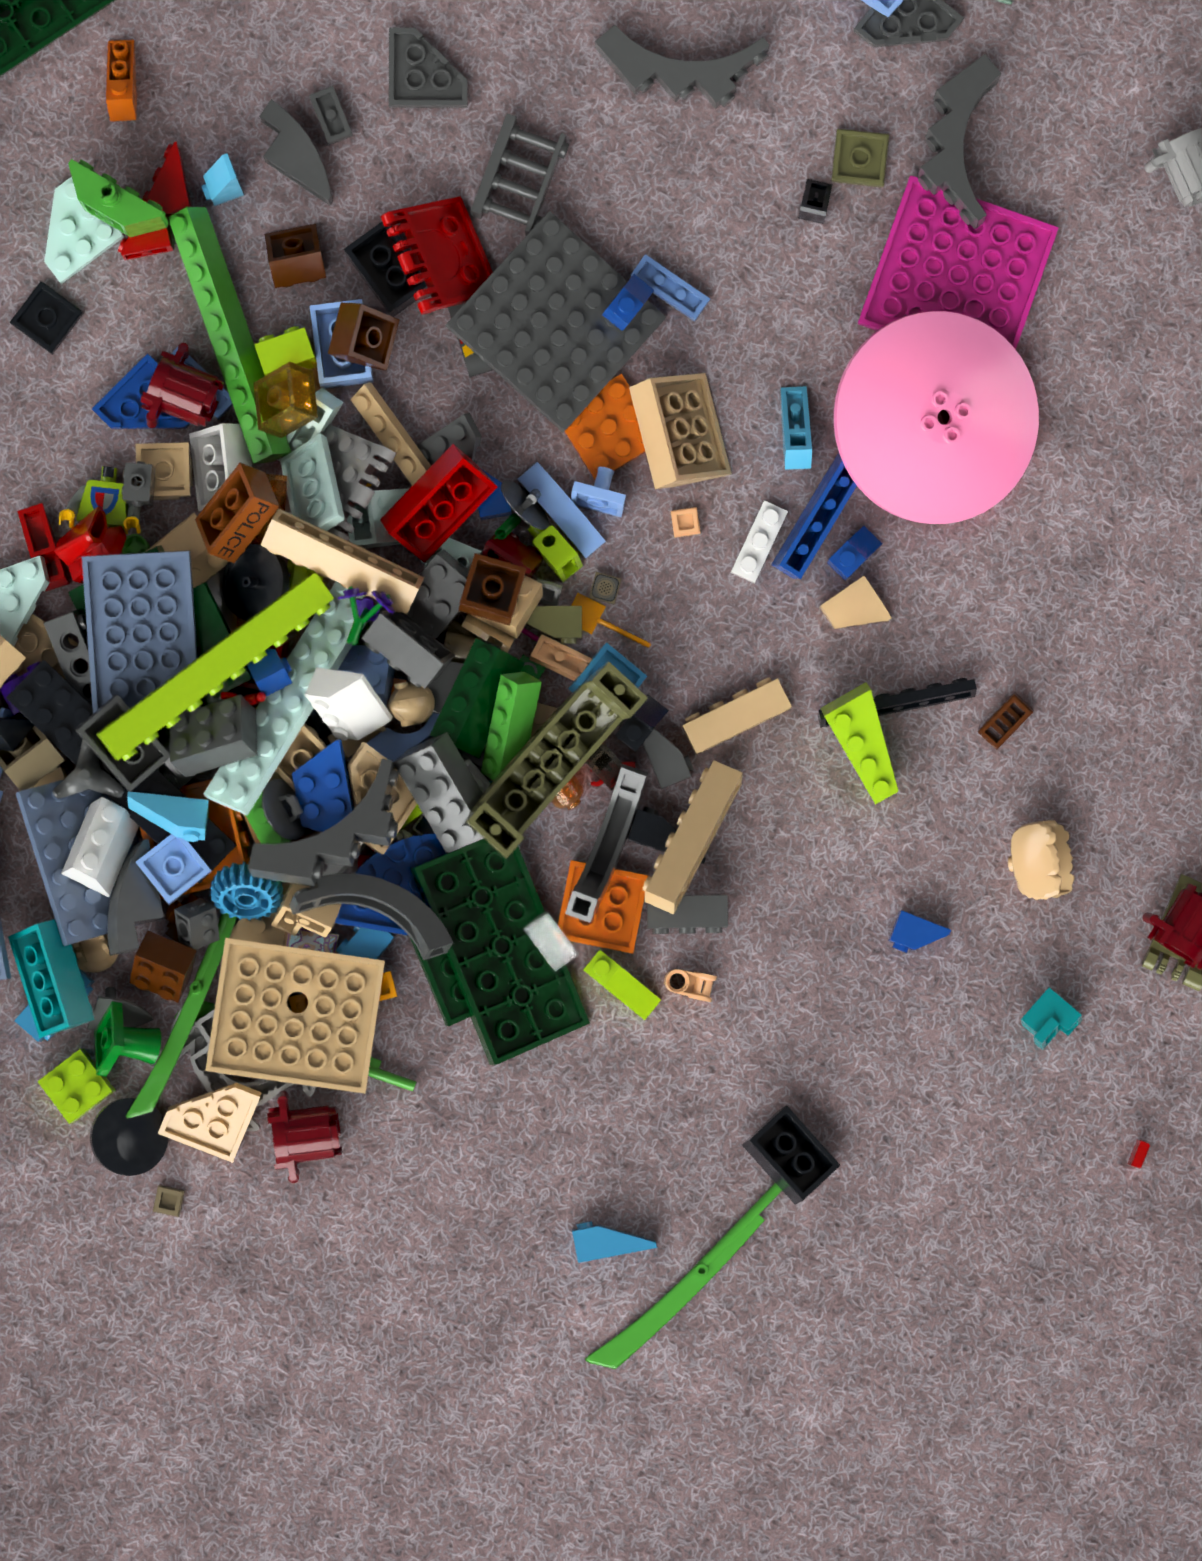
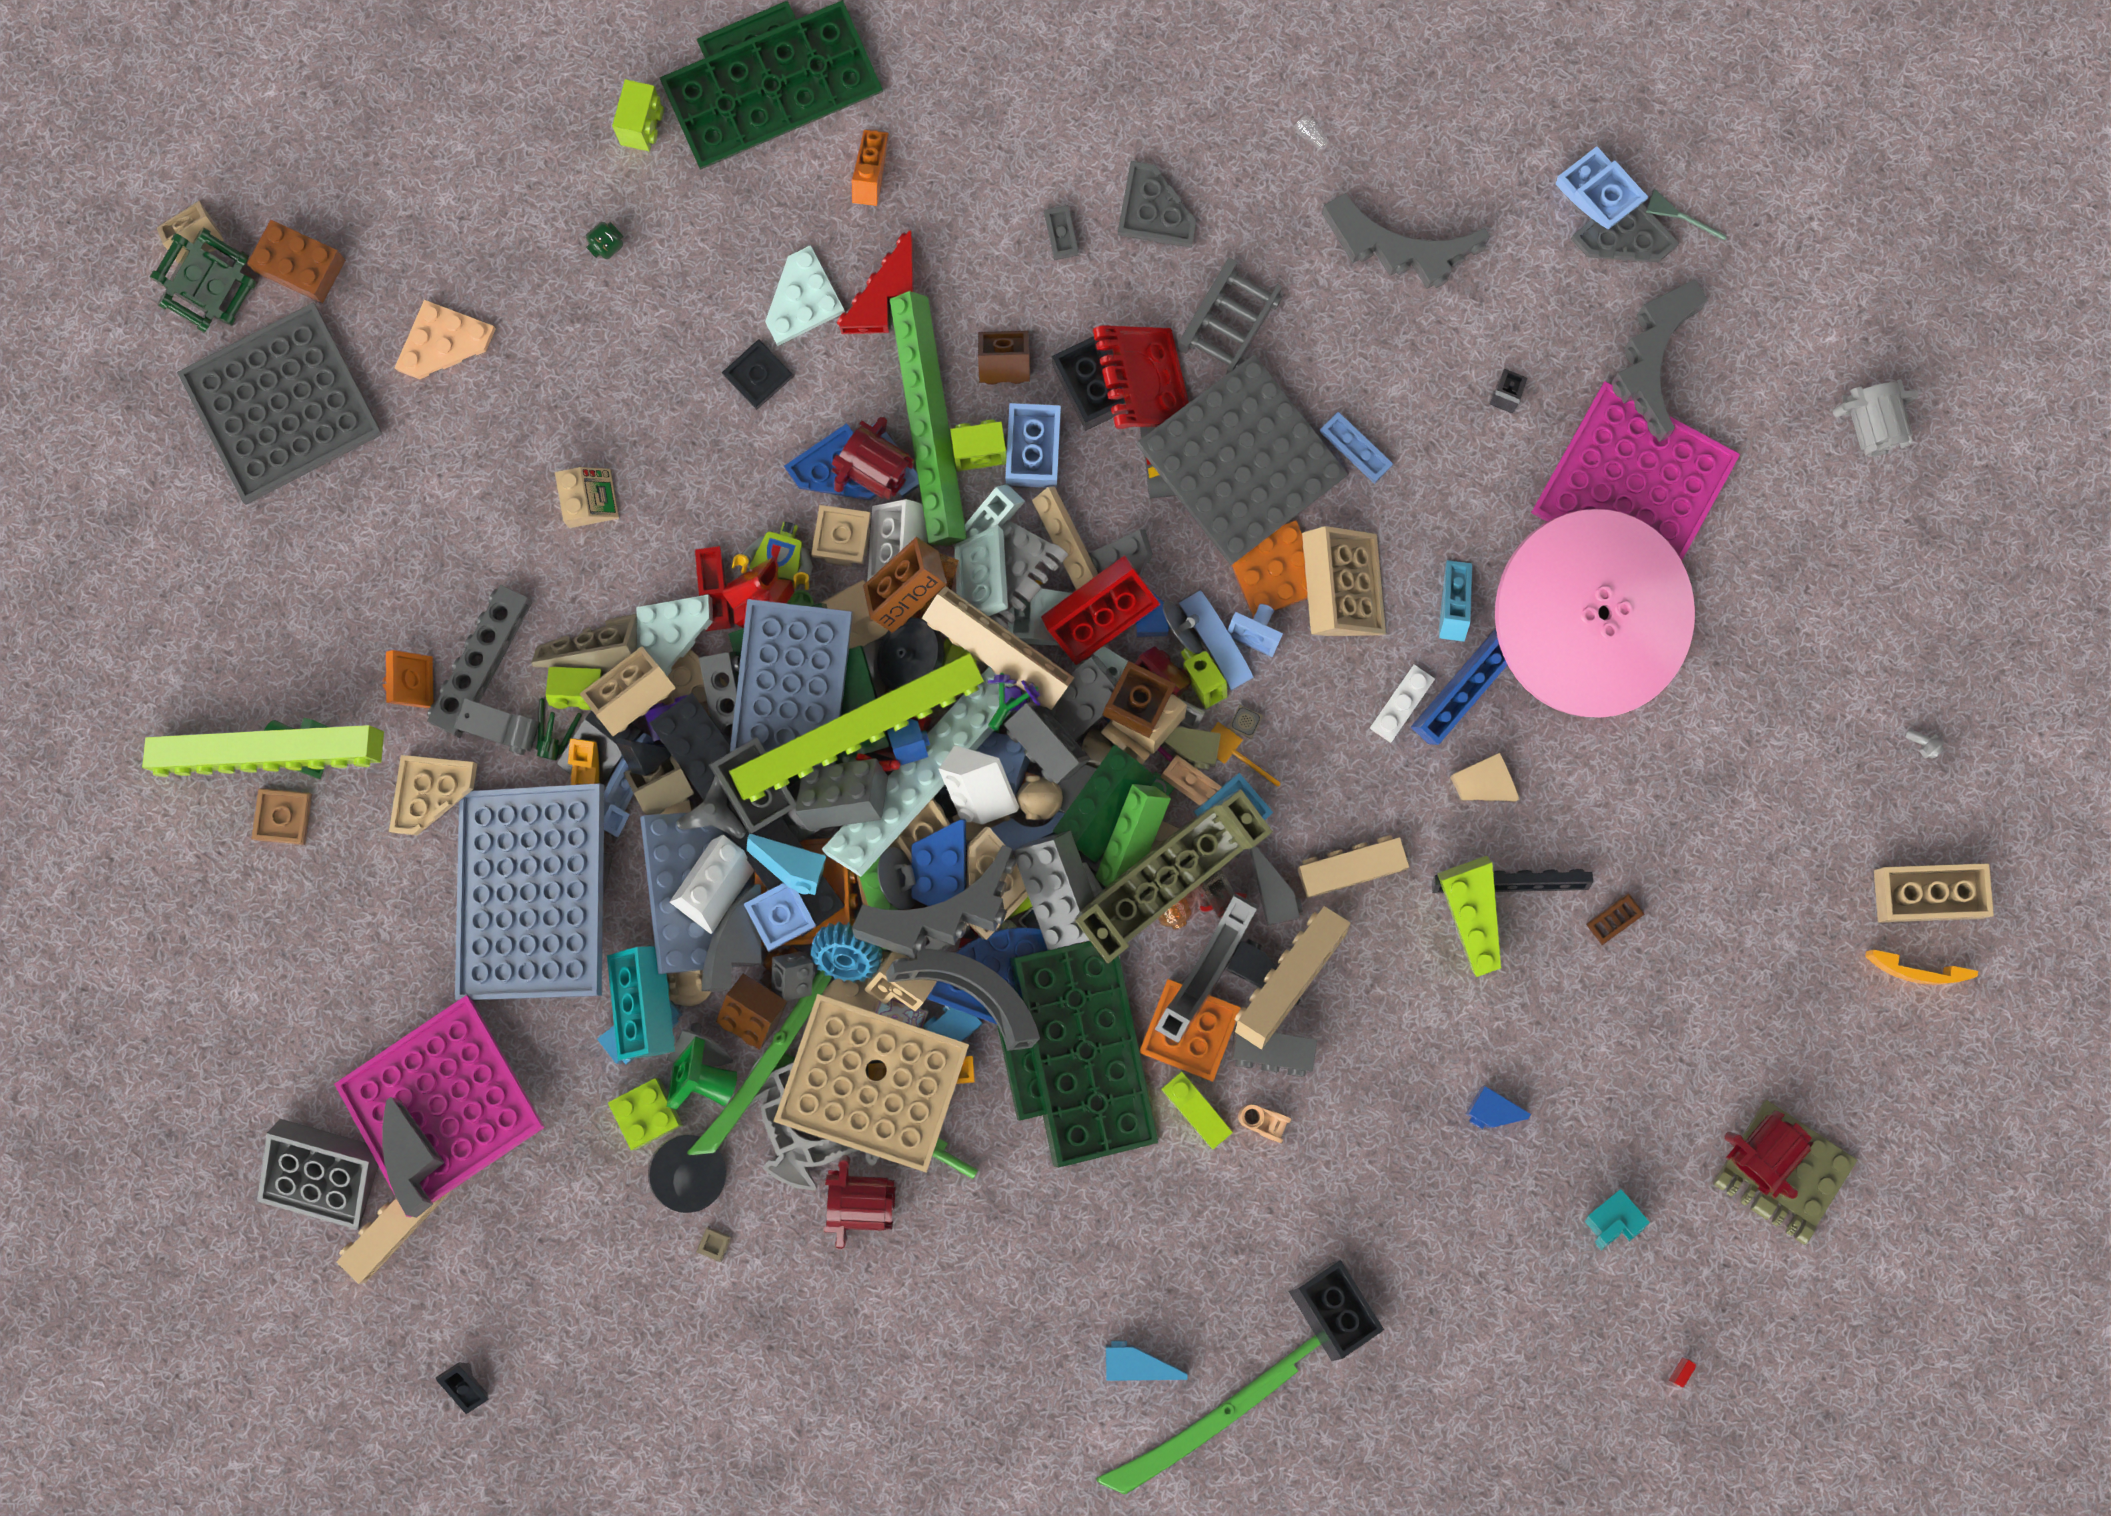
camera: 15 degrees right, 5 degrees down
bright green slope [68,159,169,237] -> none
dark grey head [122,461,156,507] -> none
plate [158,1083,262,1163] -> none
medium azure slope [201,153,244,206] -> none
clear yellow brick [254,362,318,438] -> none
dark grey slope [259,99,333,206] -> none
reddish brown slope [328,302,400,371] -> none
green piece [494,513,521,540] -> none
clear slope [523,912,579,971] -> none
blue slope [602,274,654,331] -> none
black slope [615,695,669,752] -> none
light nougat tile [671,507,700,538] -> none
blue slope [827,526,882,581] -> none
olive tile [831,129,889,187] -> none
tan animal [1008,820,1075,900] -> none

